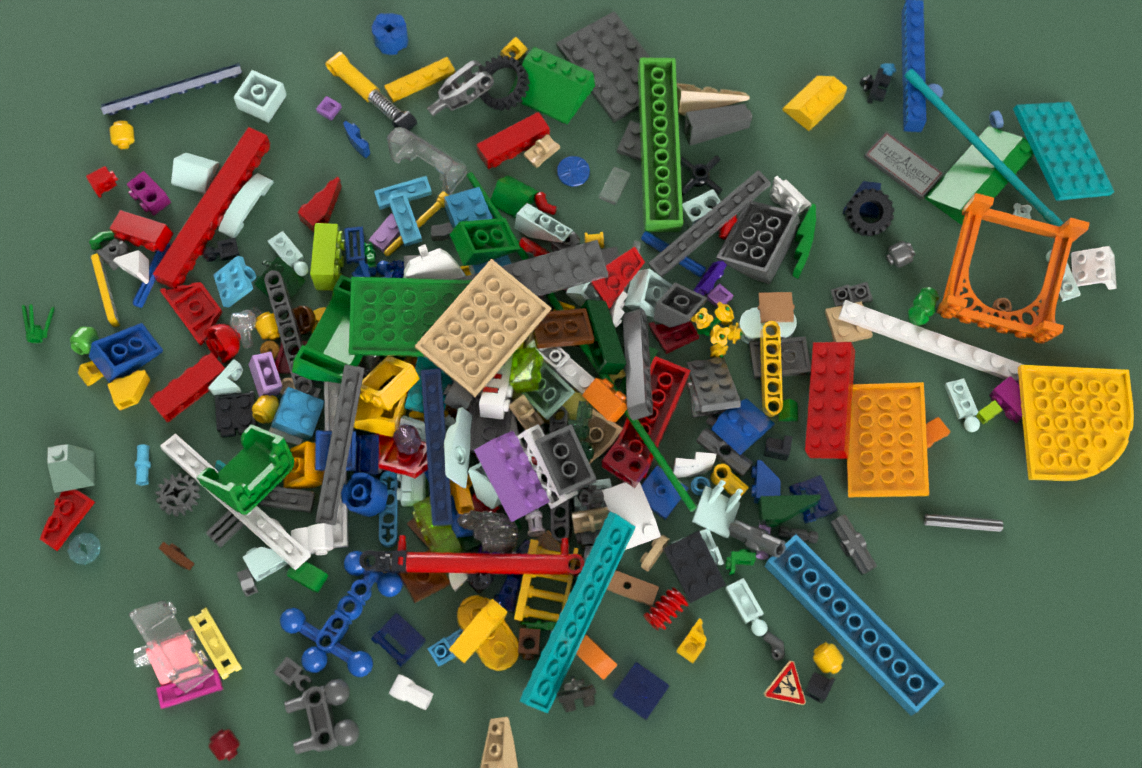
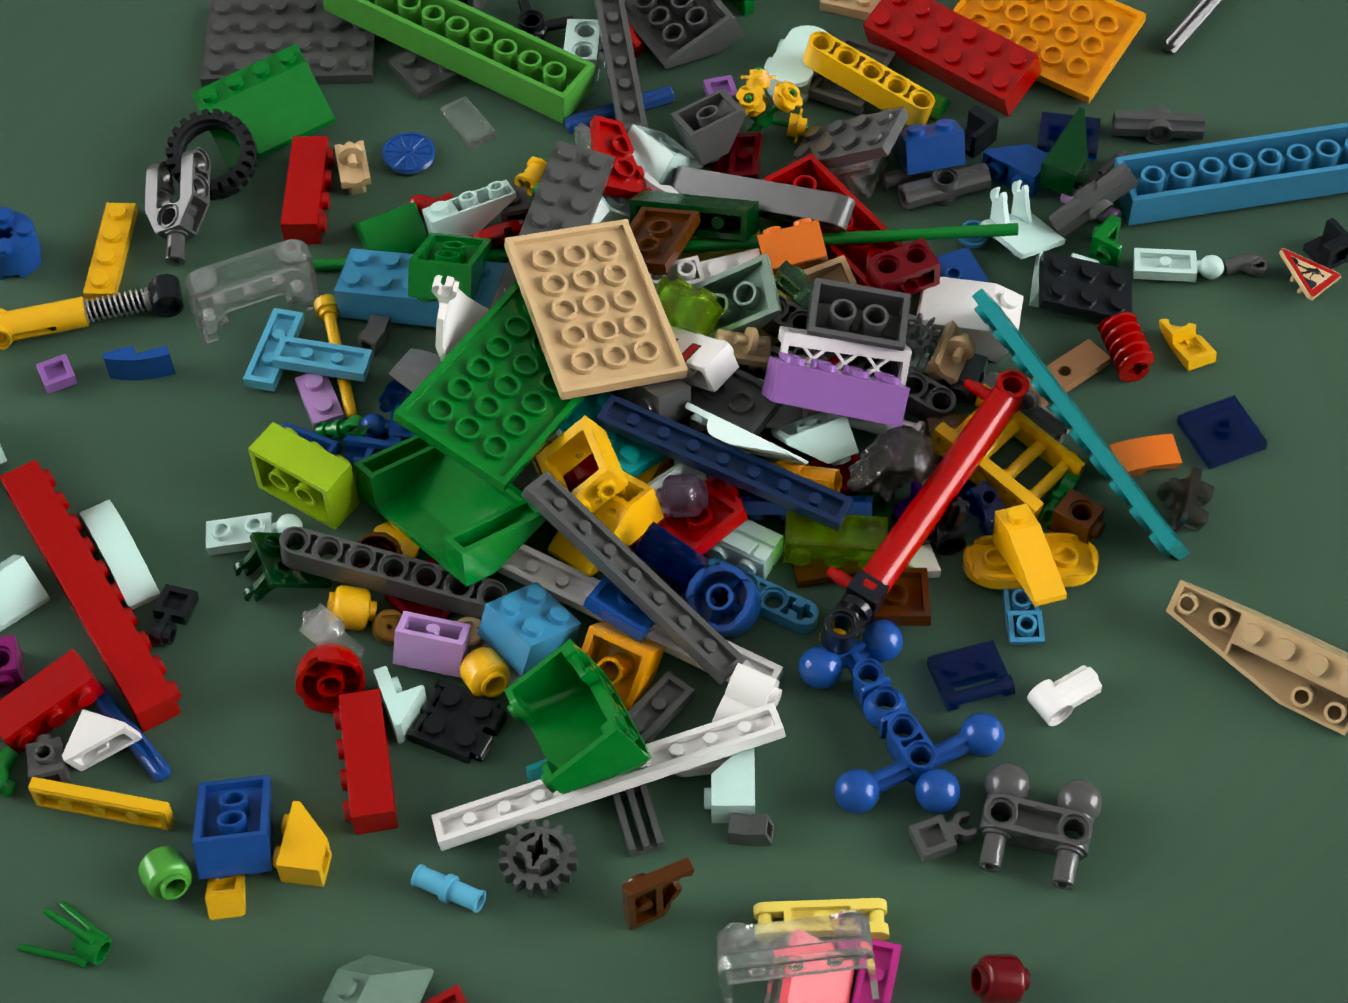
camera: 55 degrees left, 15 degrees down
red wing [160,282,223,346] -> none
medium azure plate [213,256,256,308] -> none
green beam [286,561,329,593] -> none
red slope [297,177,342,232] -> none
yellow brick [500,37,528,61] -> none
tan plate [640,535,670,572] -> none
white slope [673,452,716,478] -> none
dark purple plate [693,260,727,296] -> none
yellow piece [710,464,749,497] -> none
medium nougat piece [758,292,795,323] -> none
yellow head [813,642,844,674] -> none

